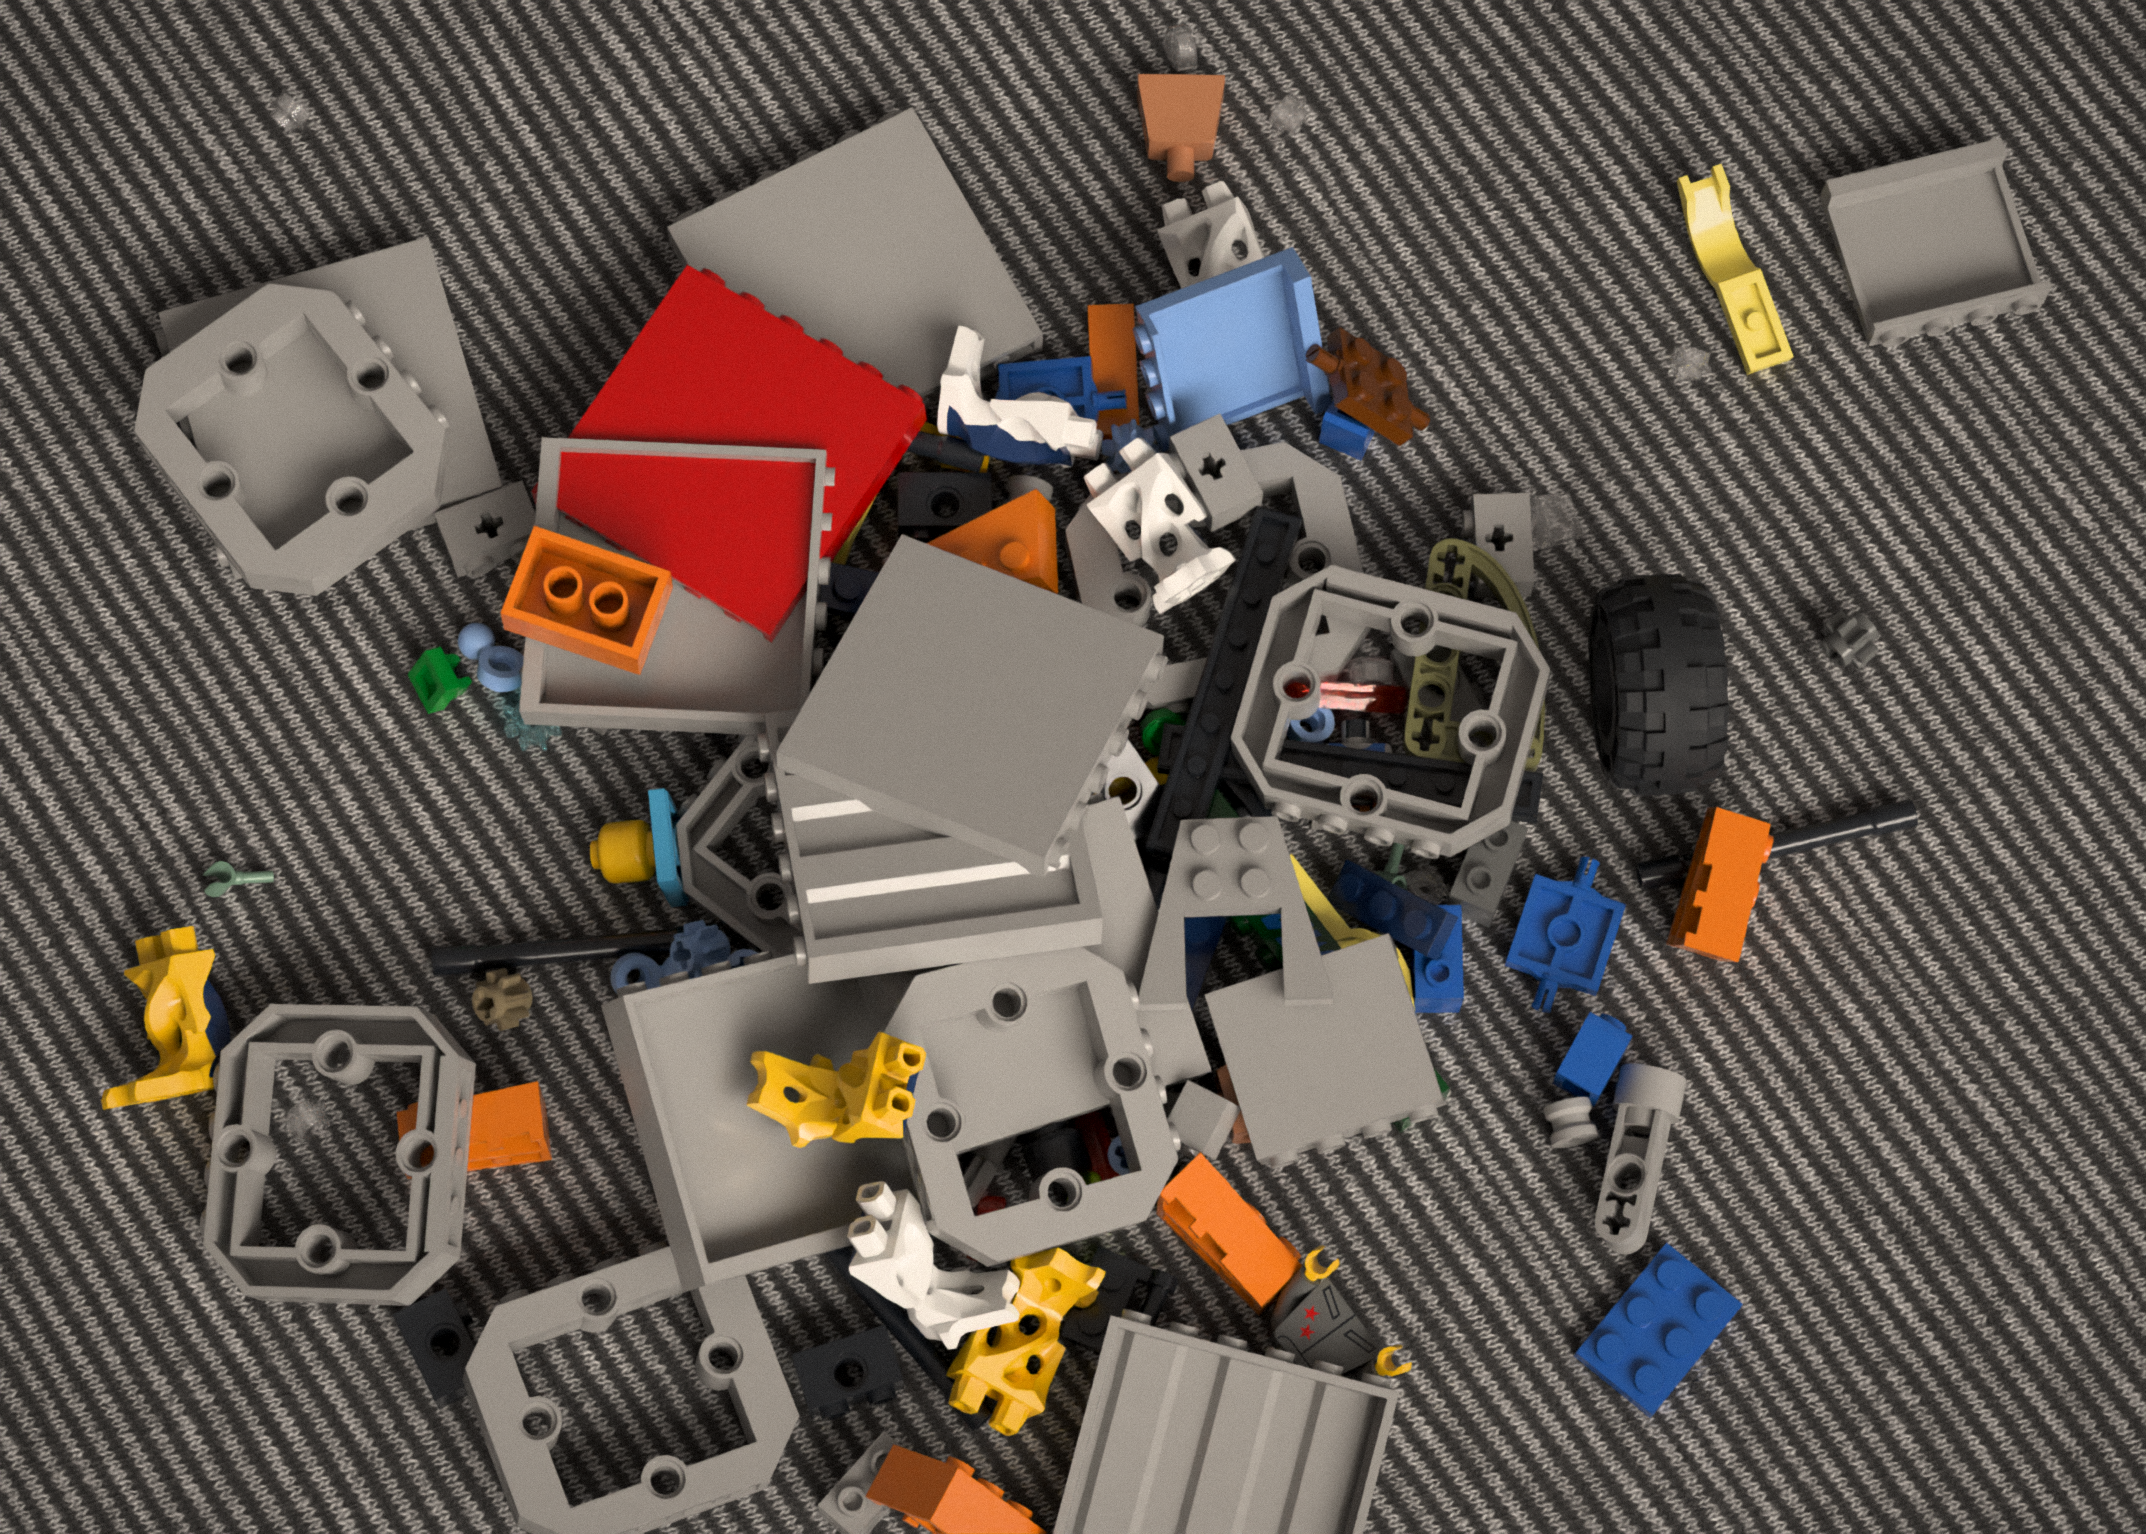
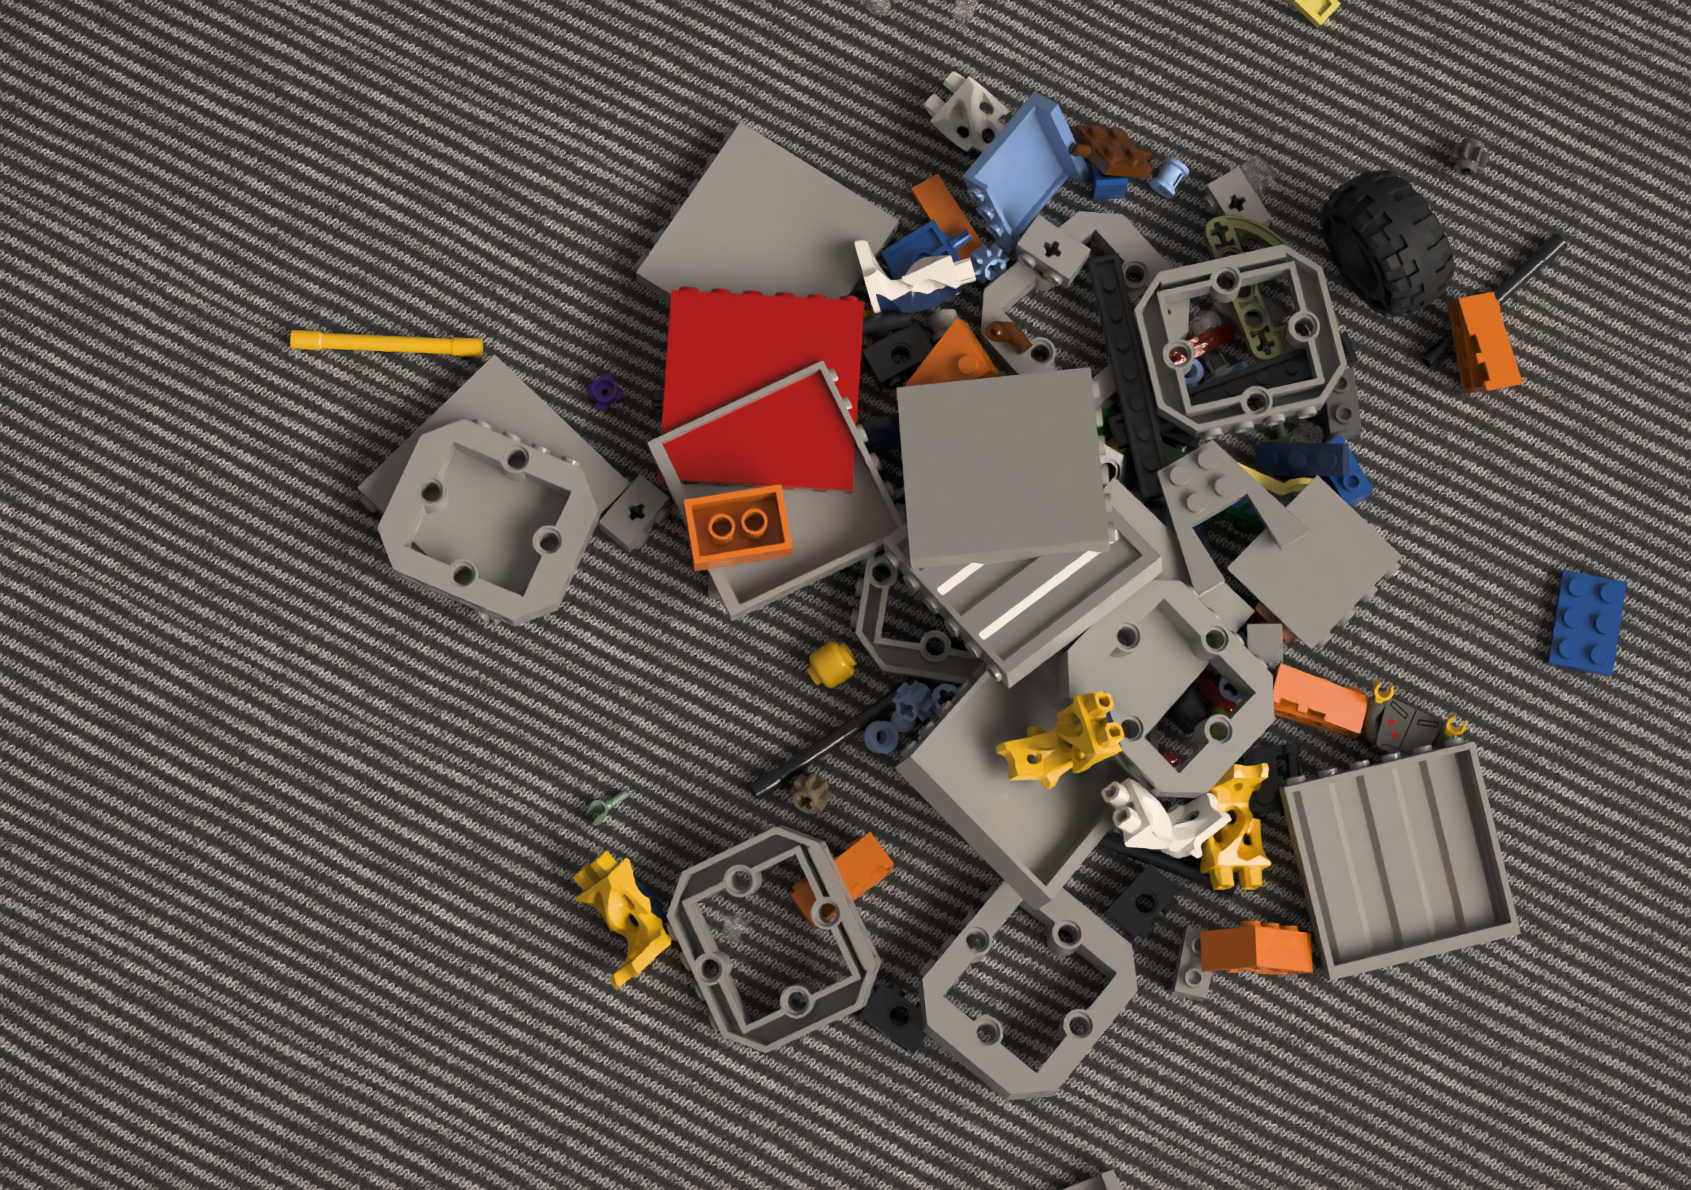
camera: 30 degrees left, 5 degrees up
clear plate [269,91,312,133] -> none
green tile [407,647,472,714] -> none
light blue plate [458,623,524,692] -> none
clear light blue gear [504,692,562,752] -> none
dark azure tile [648,788,689,908] -> none
white hips [1083,437,1236,614] -> none
nougat torso [1137,74,1225,182] -> none
blue plate [1505,856,1626,1013] -> none
light grey wheel [1543,1097,1599,1148] -> none
blue slope [1552,1012,1632,1107] -> none
light grey beam [1595,1064,1687,1255] -> none
clear plate [1666,346,1712,381] -> none
none -> yellow piece [290,330,483,357]
none -> dark purple plate [586,374,624,411]
none -> reddish brown arm [985,321,1033,354]
none -> light blue bush [1149,156,1189,199]

